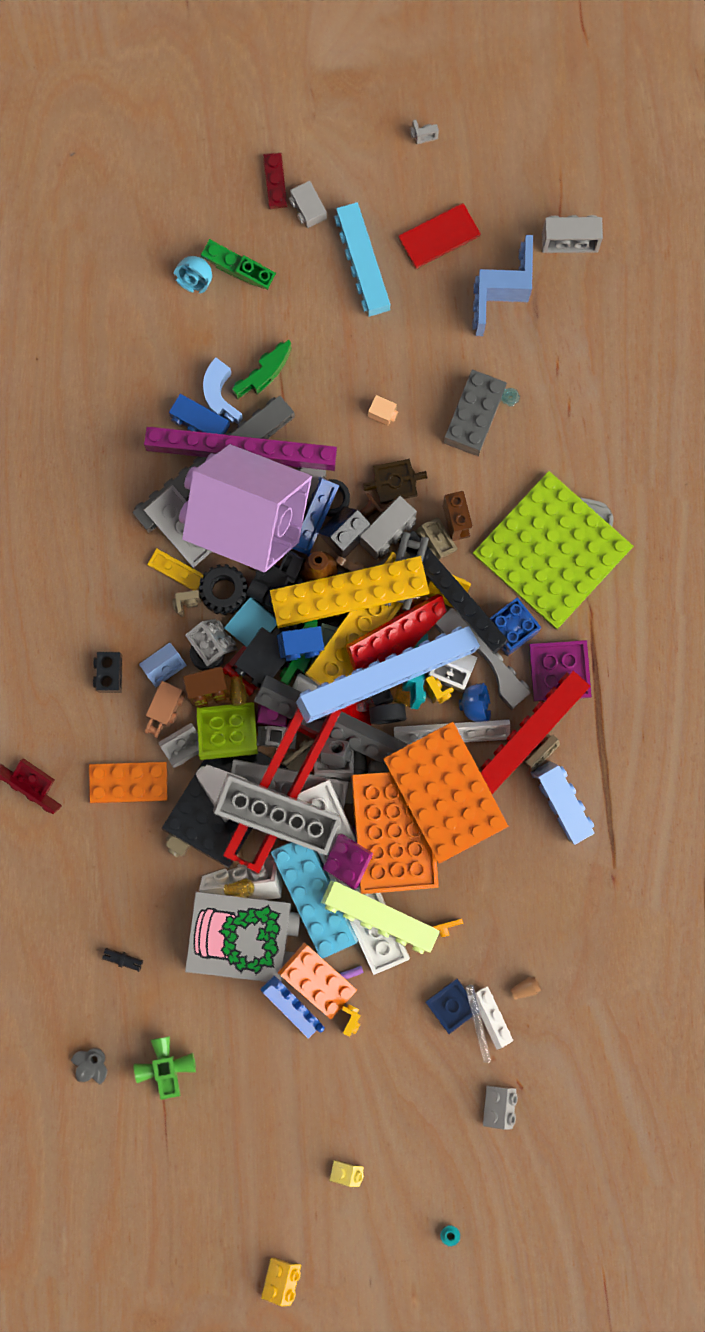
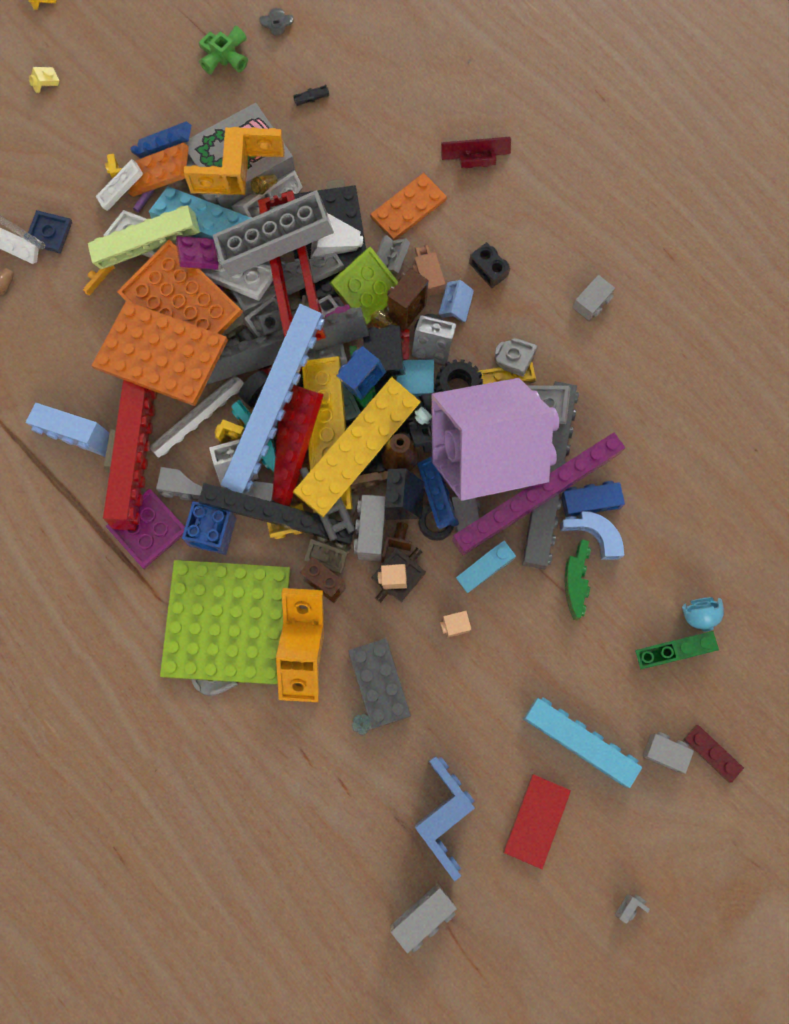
camera: 140 degrees right, 5 degrees down
dark tan bracket [172,590,202,617] -> none
blue cylinder [459,683,491,722] -> none
none -> white plate [96,159,143,211]
none -> light orange bracket [184,127,285,195]
none -> light orange bracket [276,588,324,703]
none -> light nougat brick [378,564,407,589]
none -> light aqua plate [415,407,432,425]
none -> medium azure slope [456,541,516,593]
none -> light grey tile [495,338,538,377]
none -> light grey brick [572,275,615,321]

